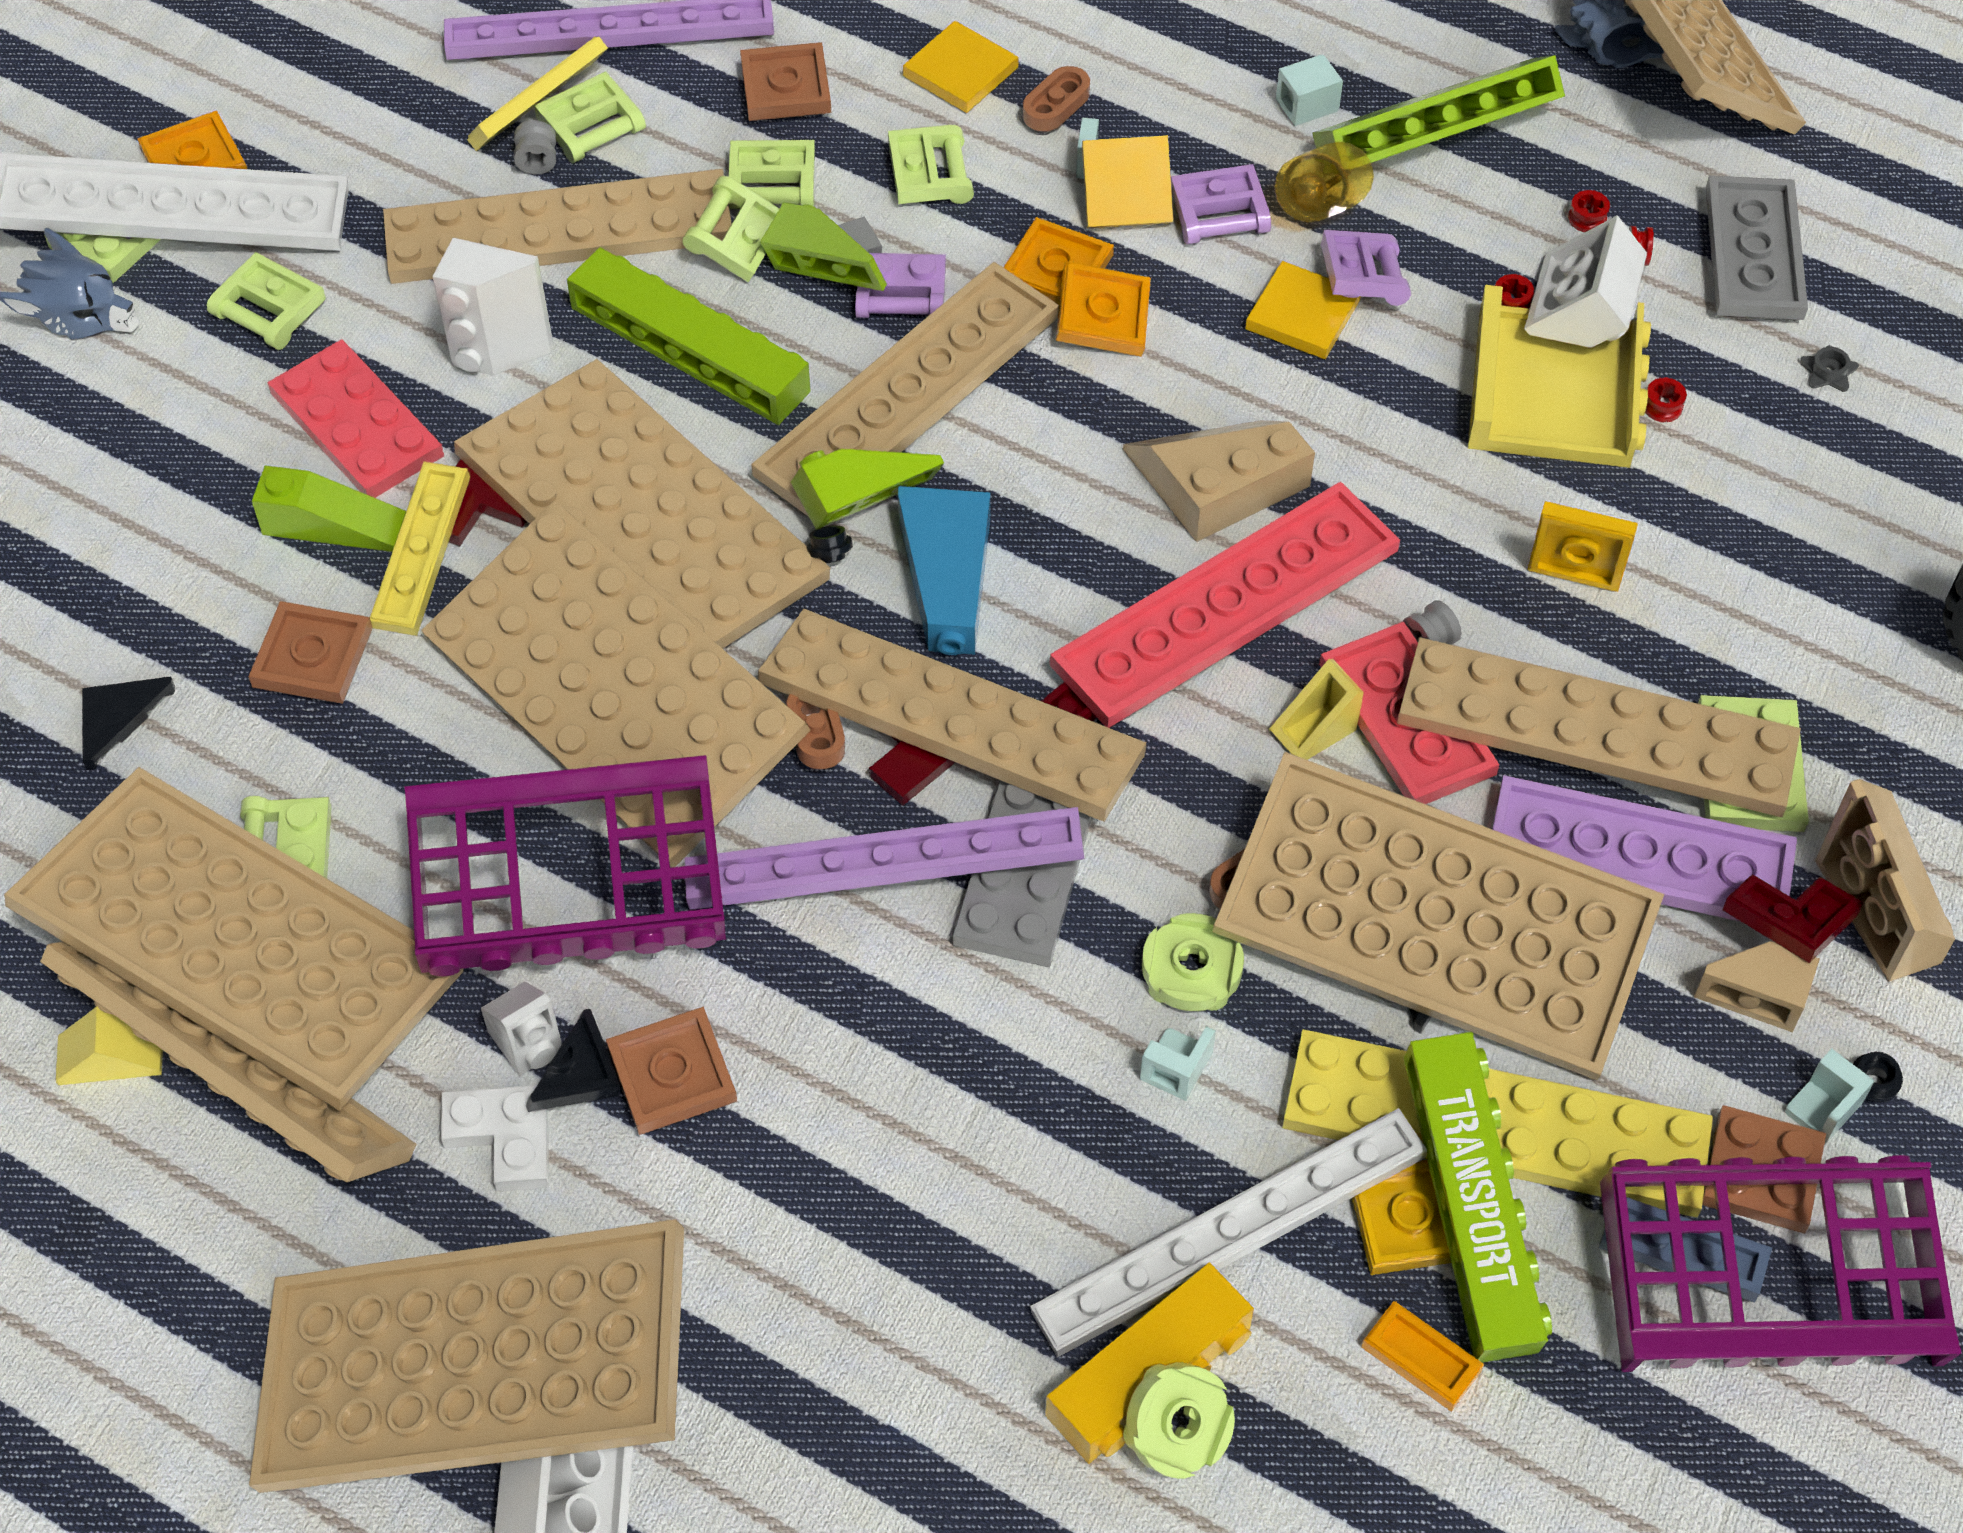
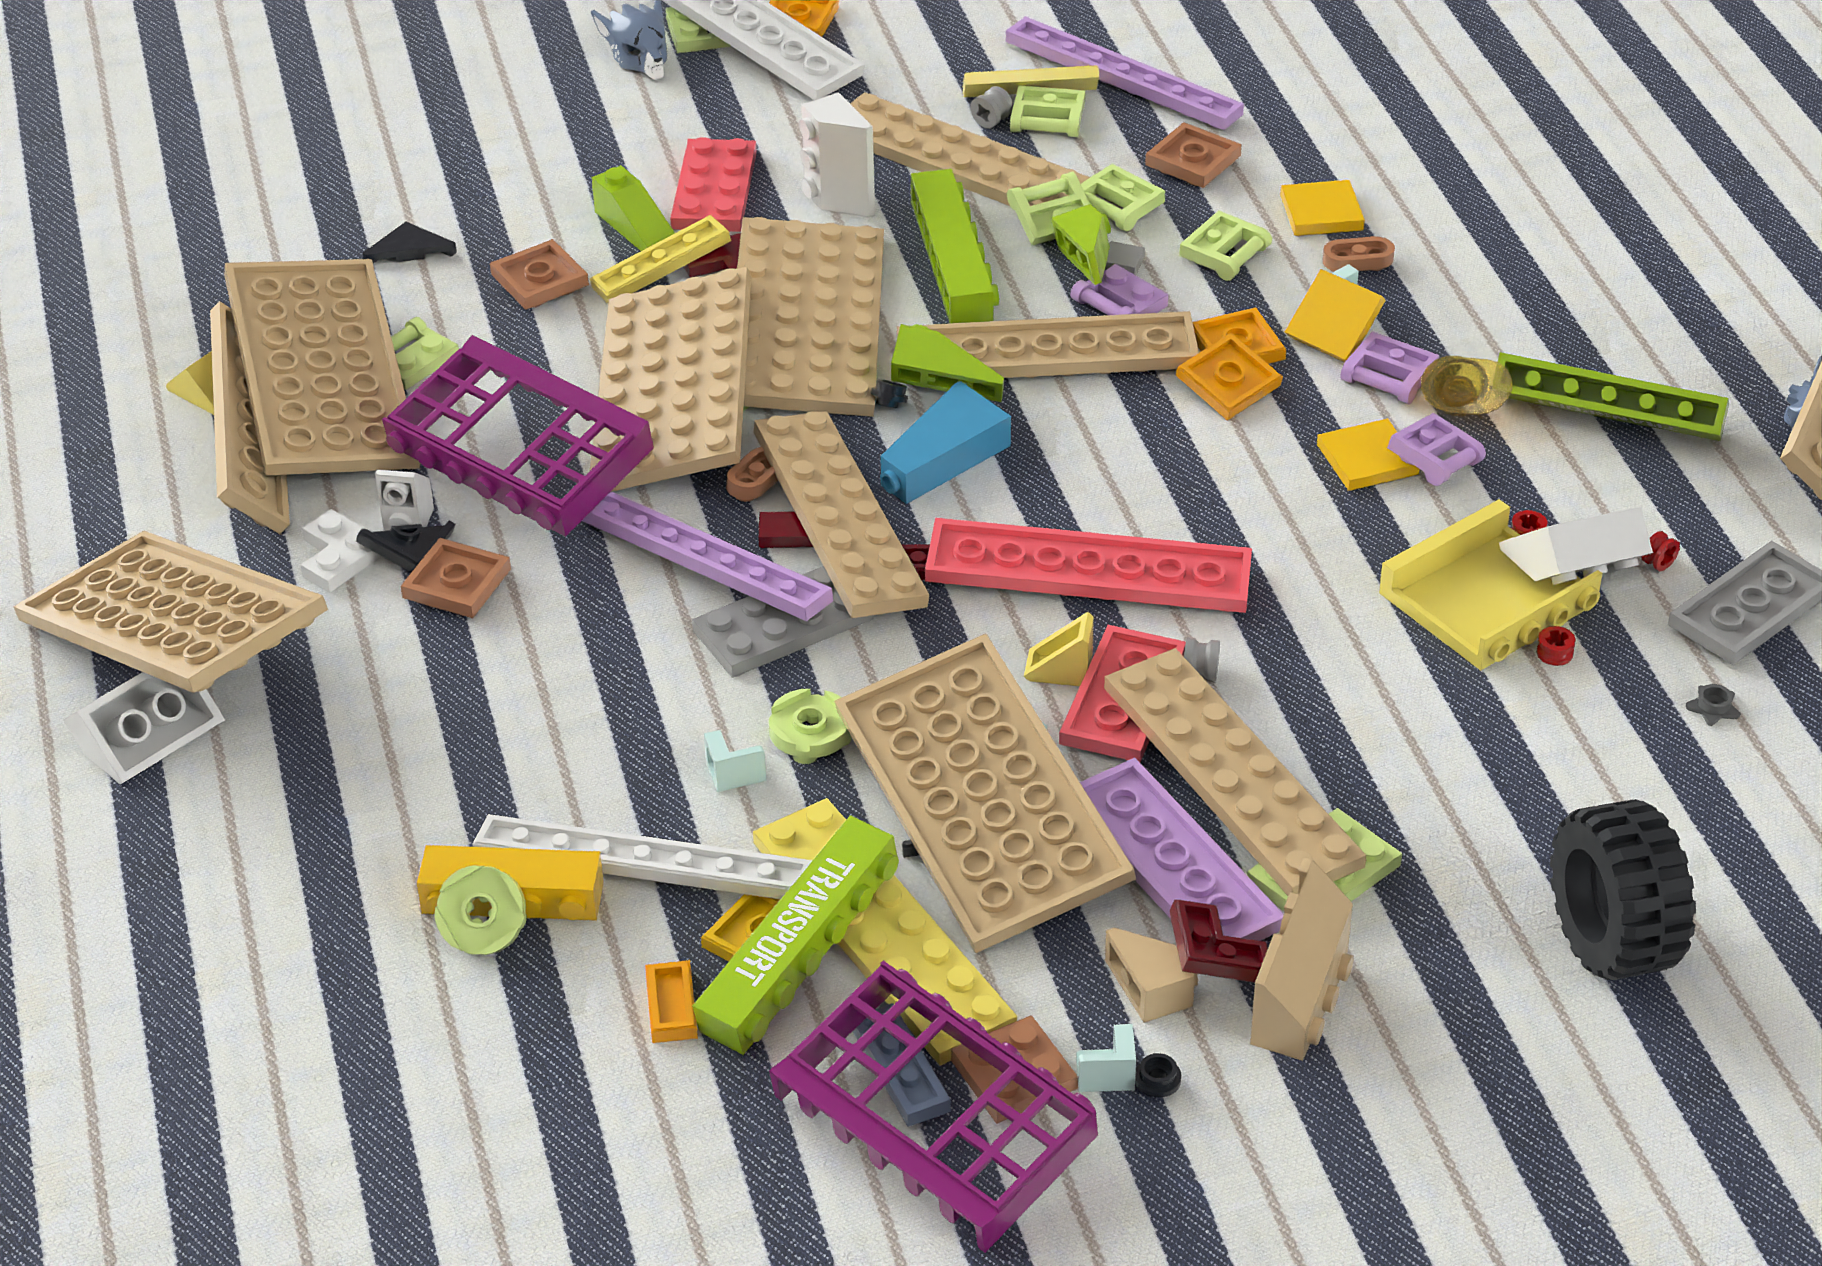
camera: 45 degrees right, 15 degrees down
yellowish green plate [207,252,326,350] -> none
tan wedge [1123,420,1315,542] -> none
light aqua panel [1276,55,1343,126] -> none
yellow tile [1527,501,1638,592] -> none
red bush [1568,190,1610,232] -> none

